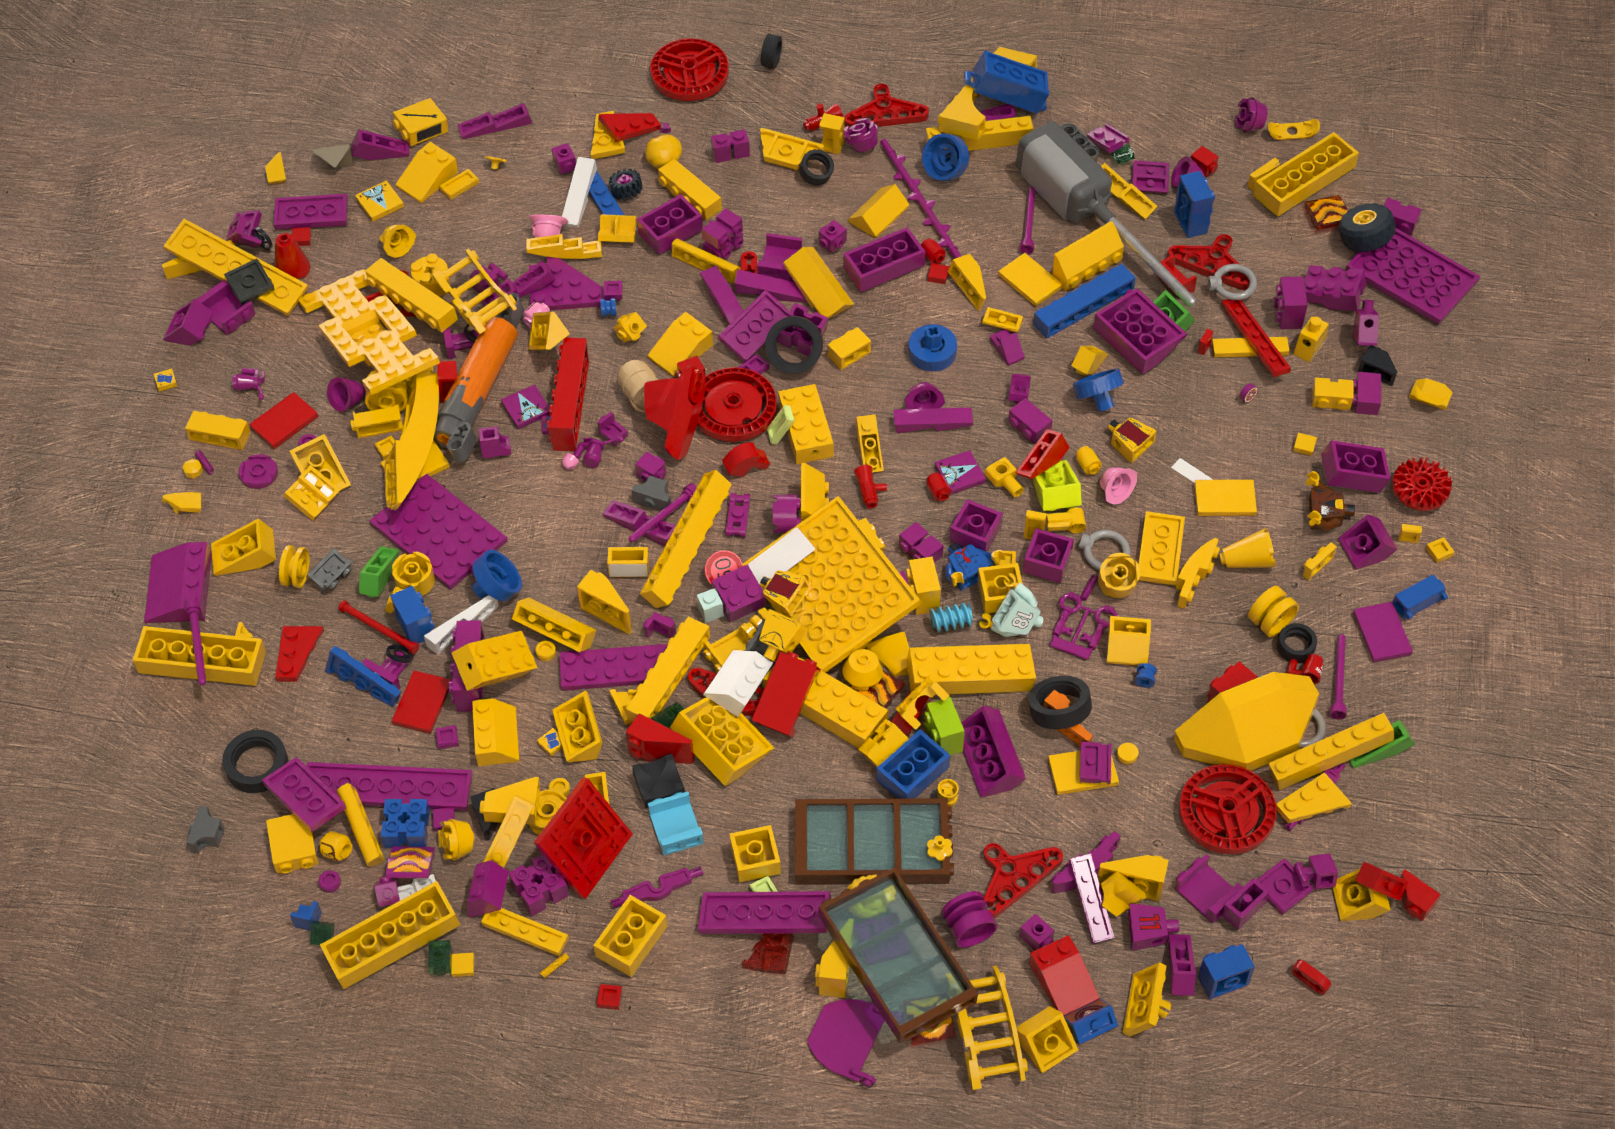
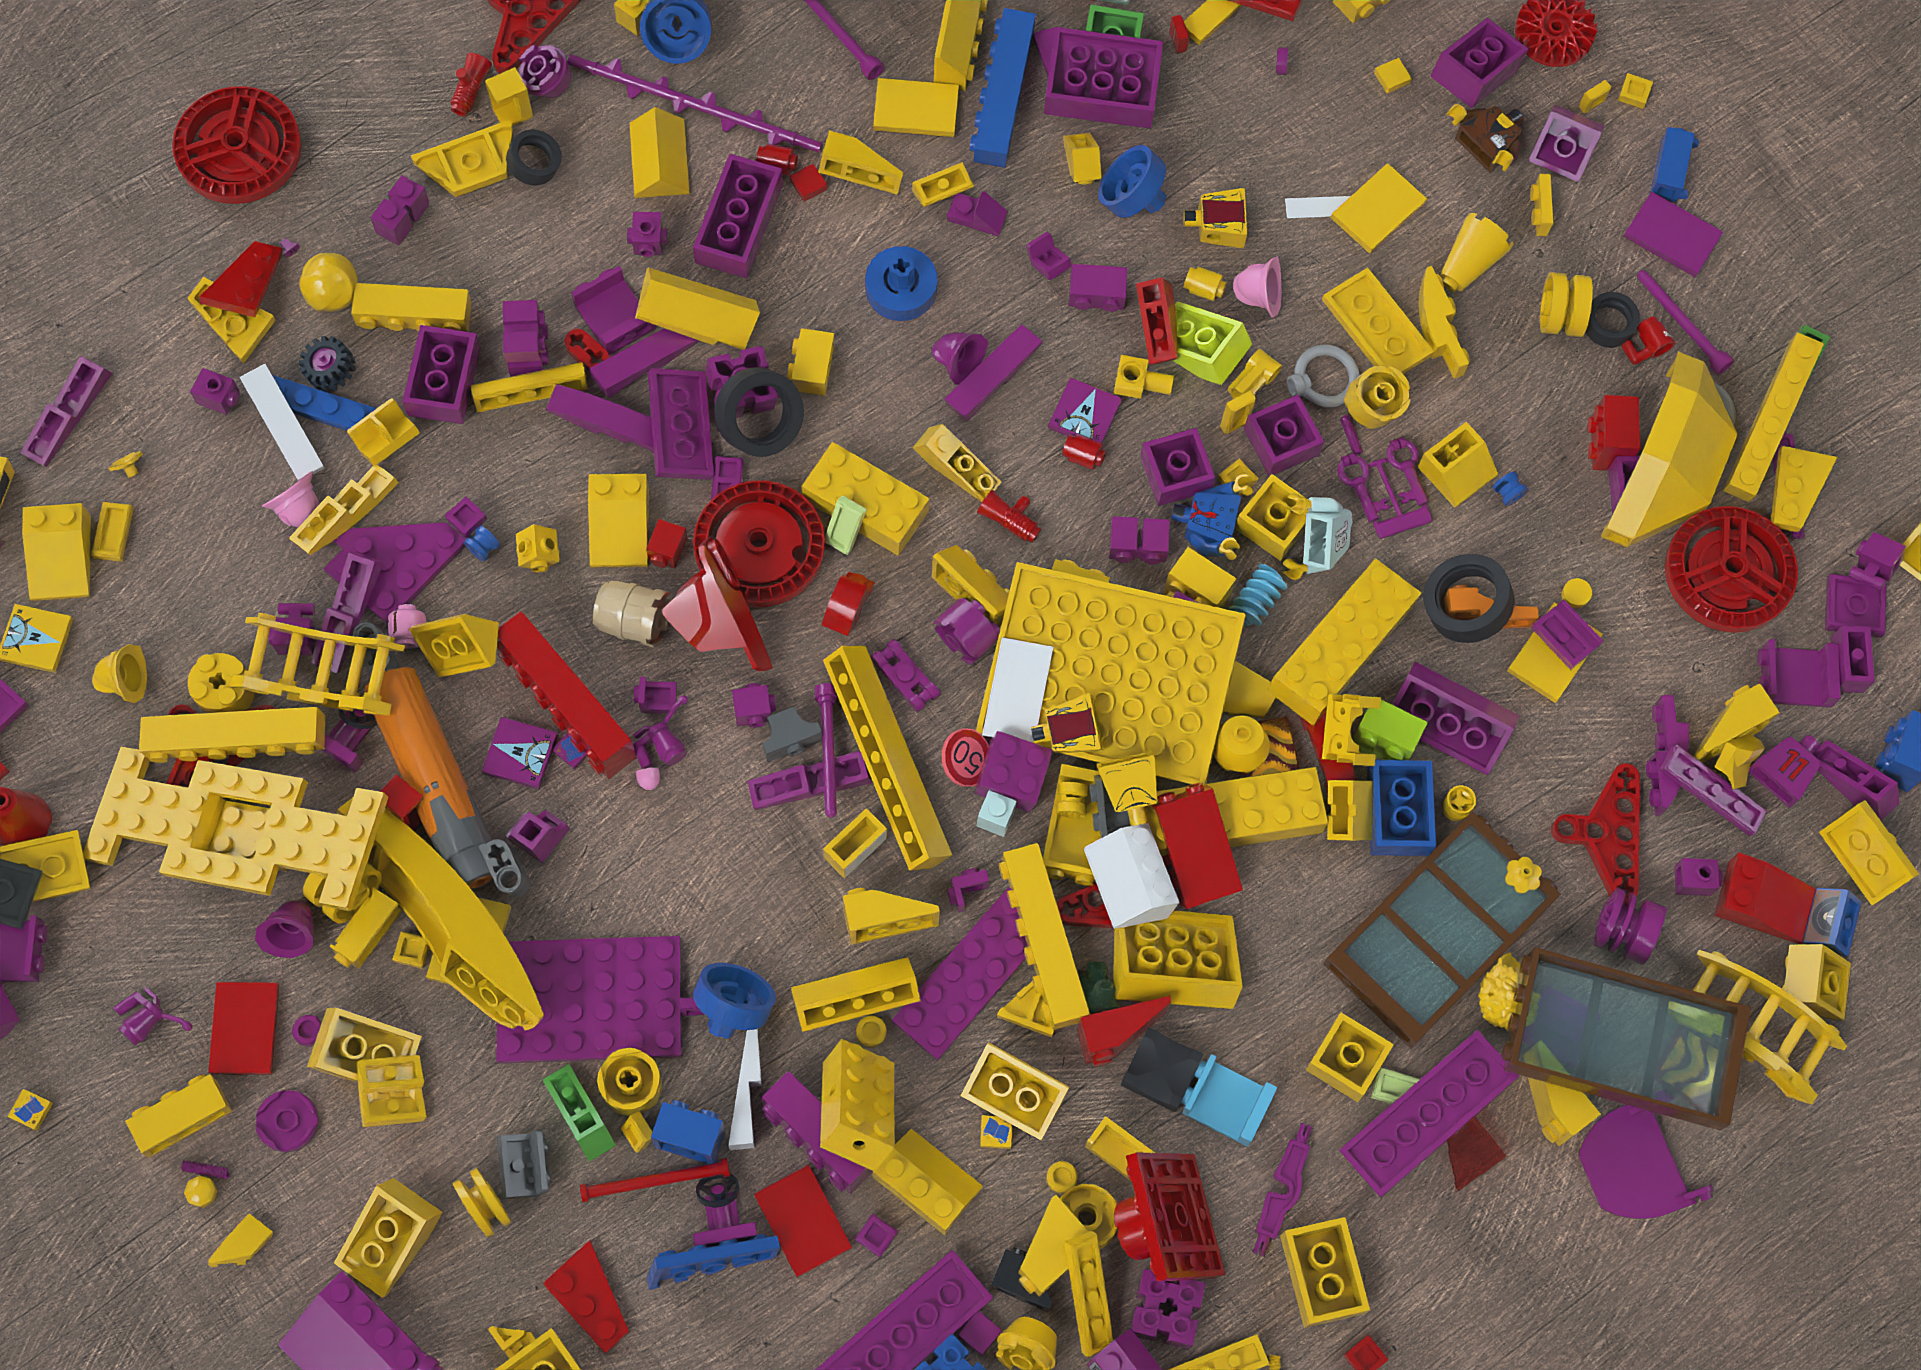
camera: 50 degrees left, 15 degrees up
black tyre [760,34,782,69] -> none

